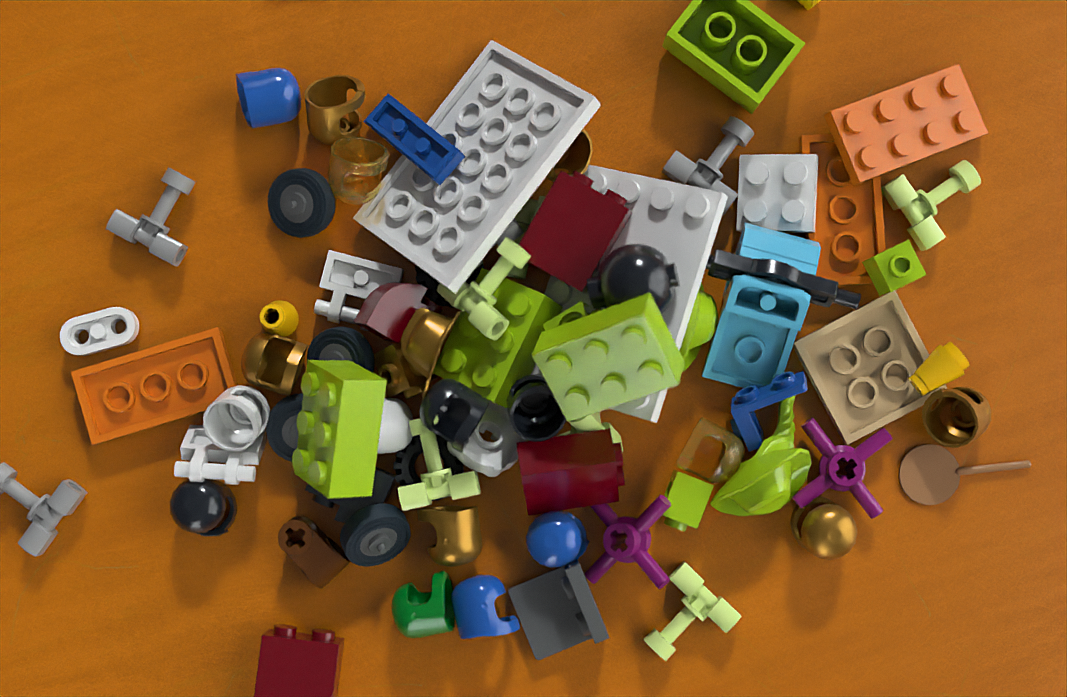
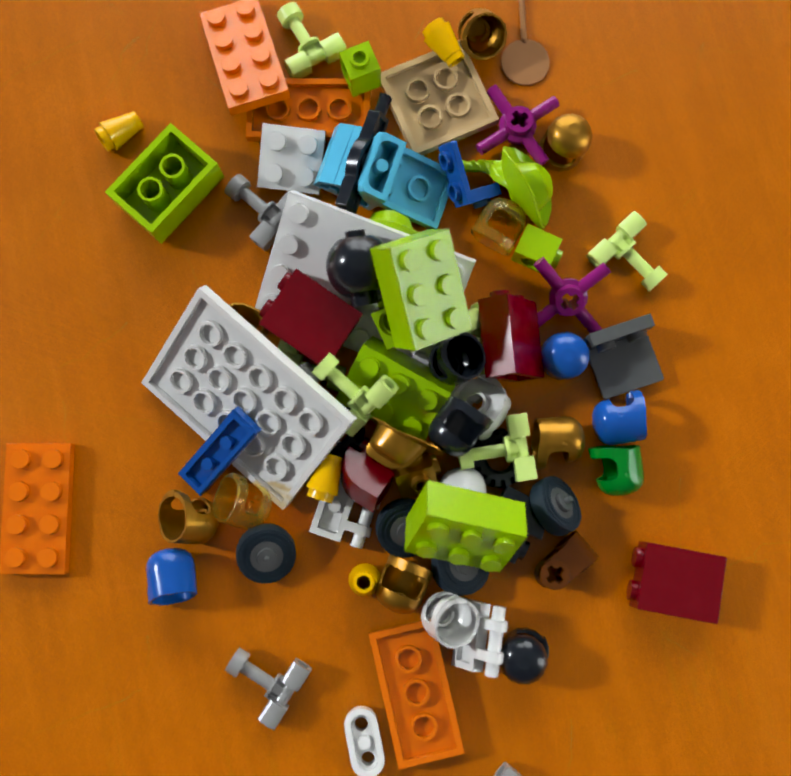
camera: 85 degrees left, 5 degrees down
none -> yellow cone [306,454,343,504]

